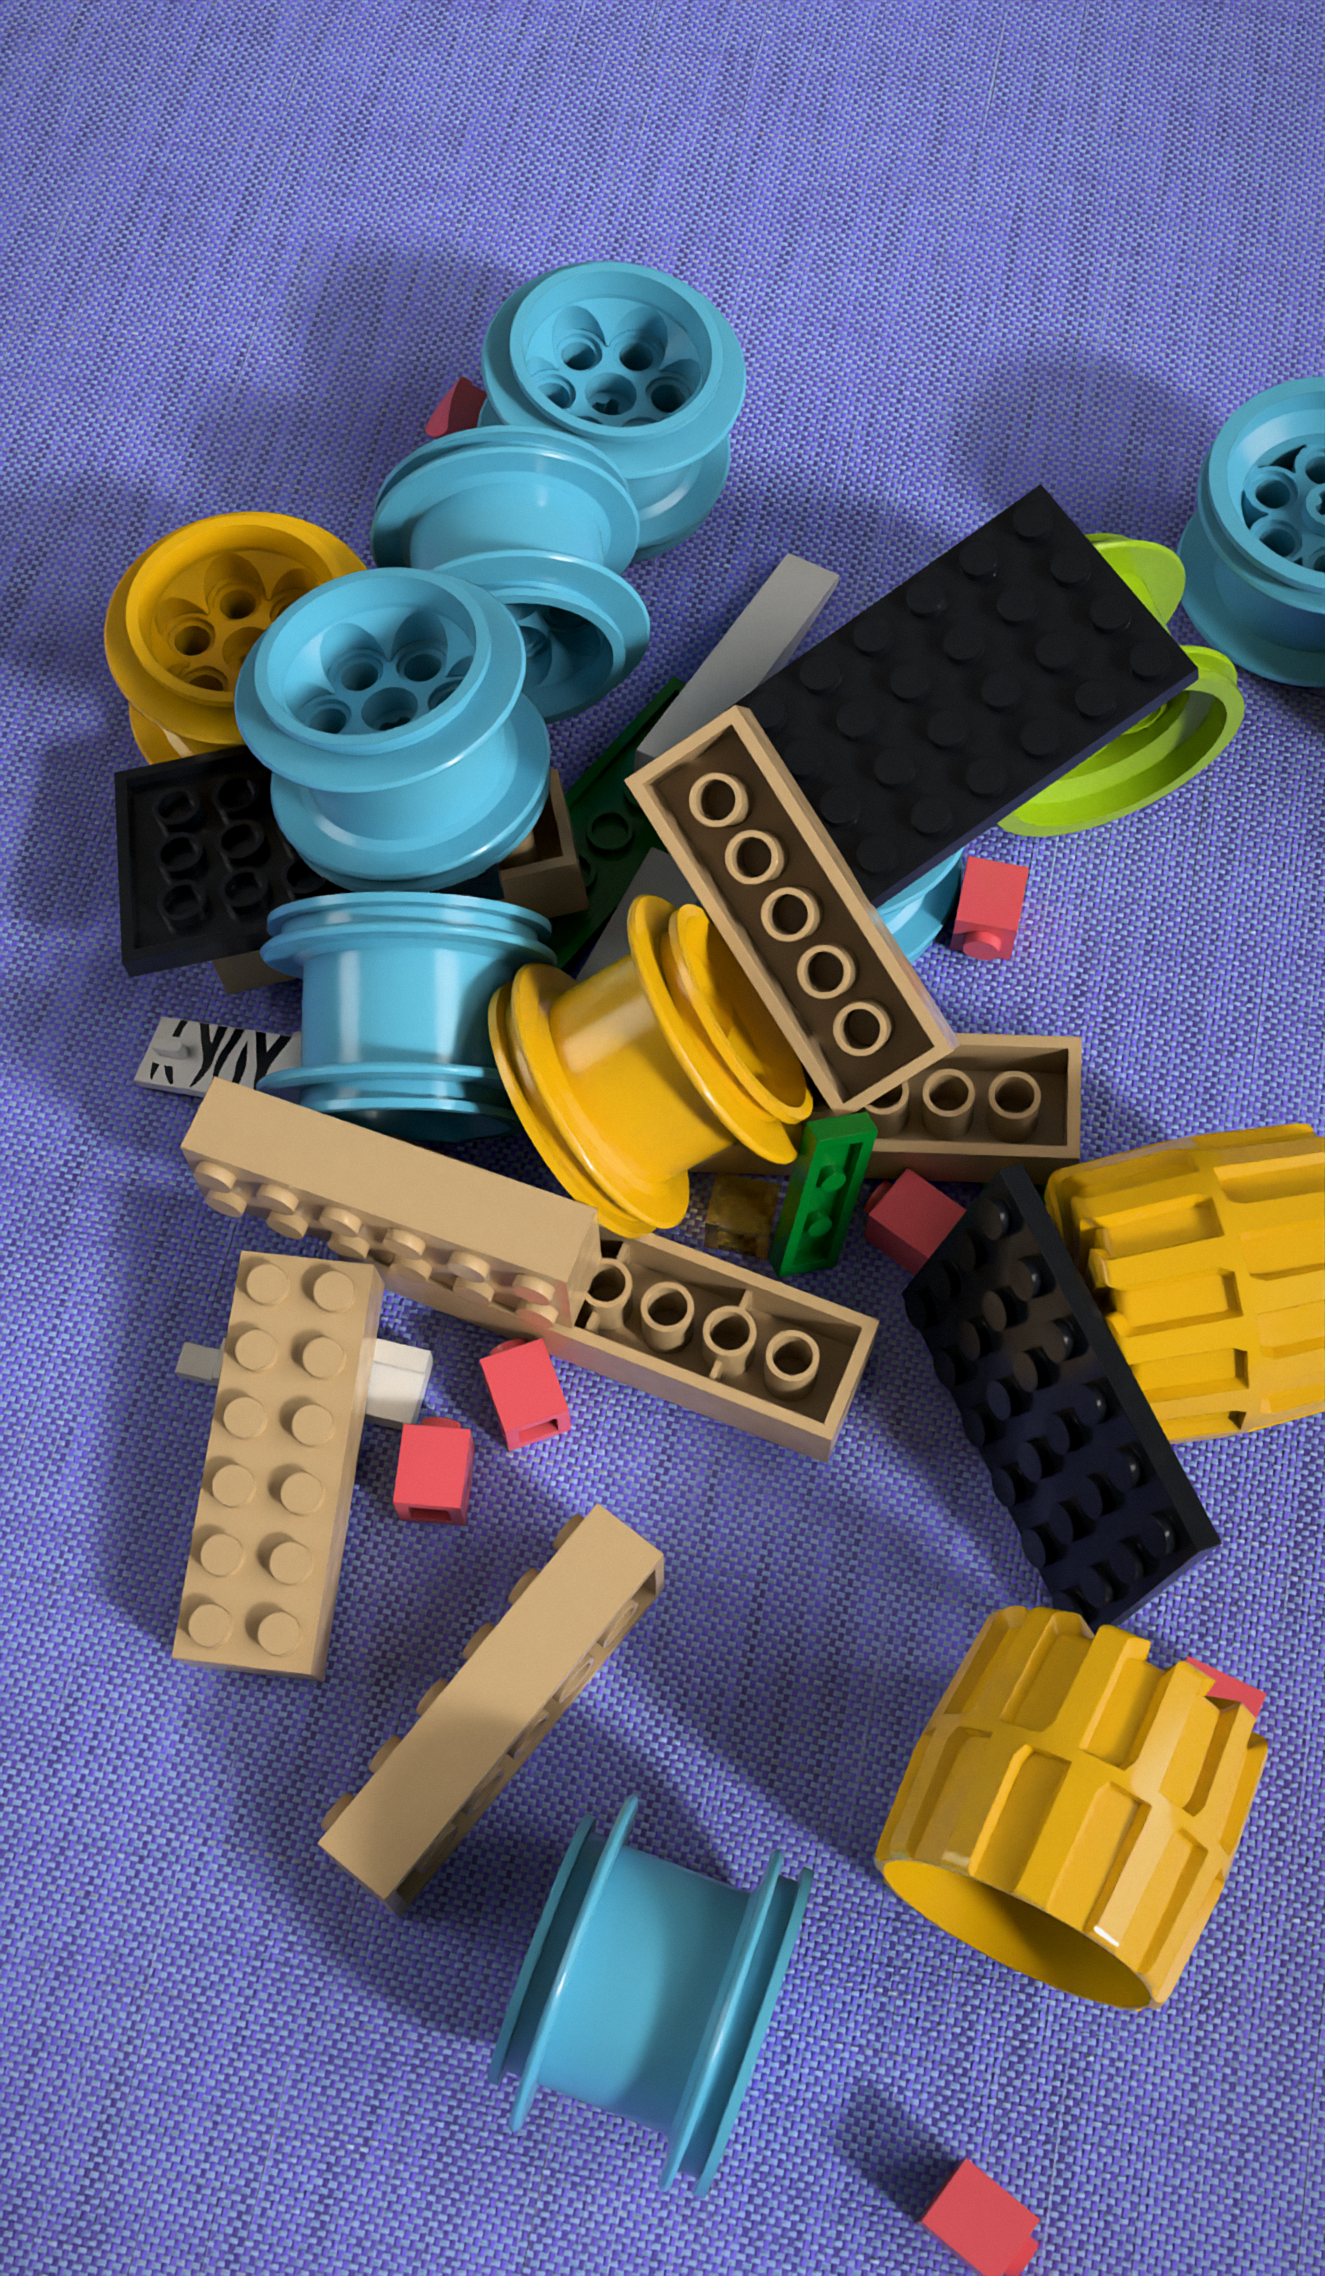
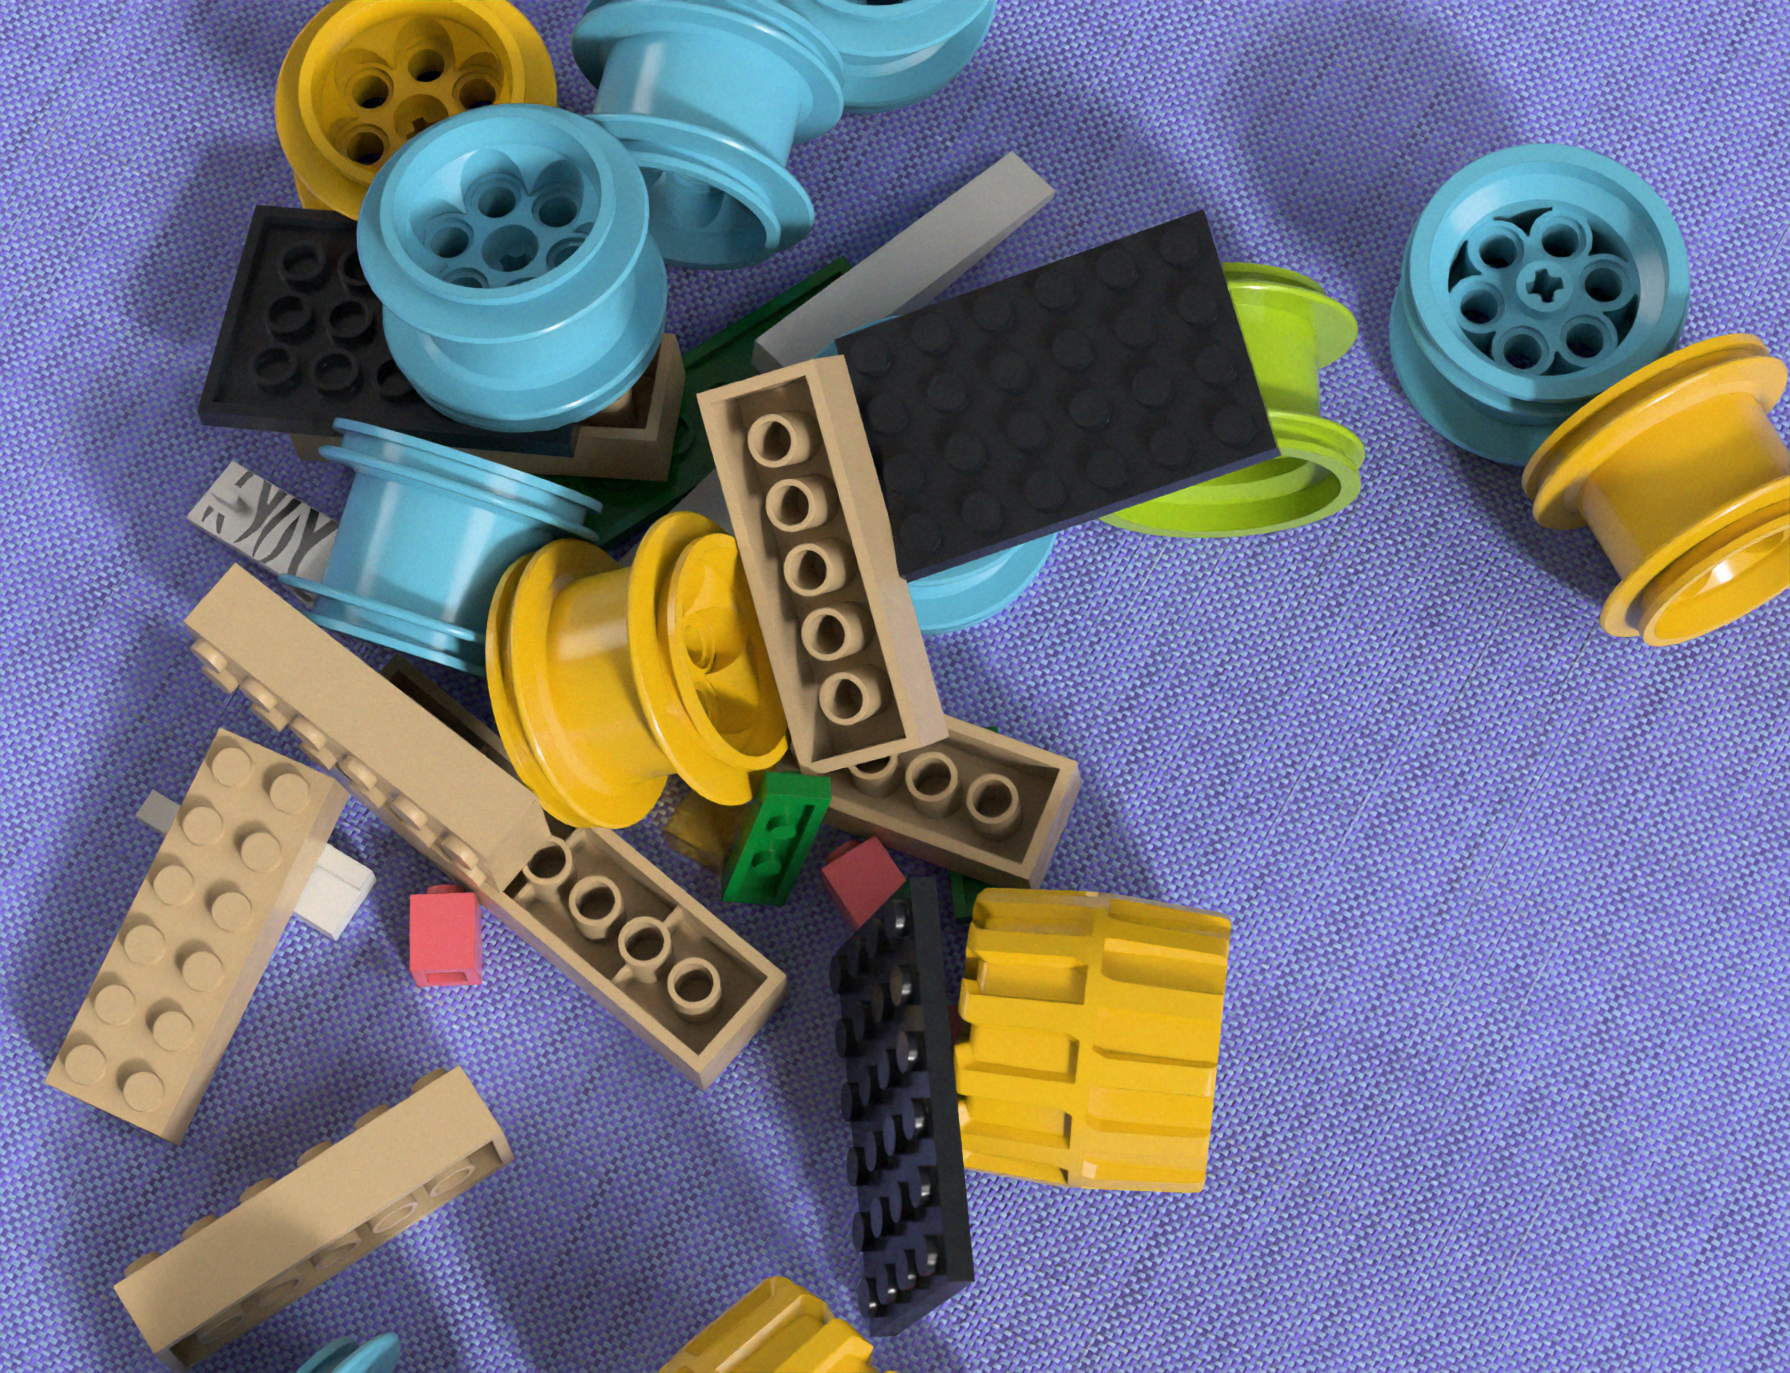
camera: 20 degrees right, 5 degrees up
coral brick [393,1417,475,1526] -> none
coral brick [950,856,1029,960] -> none

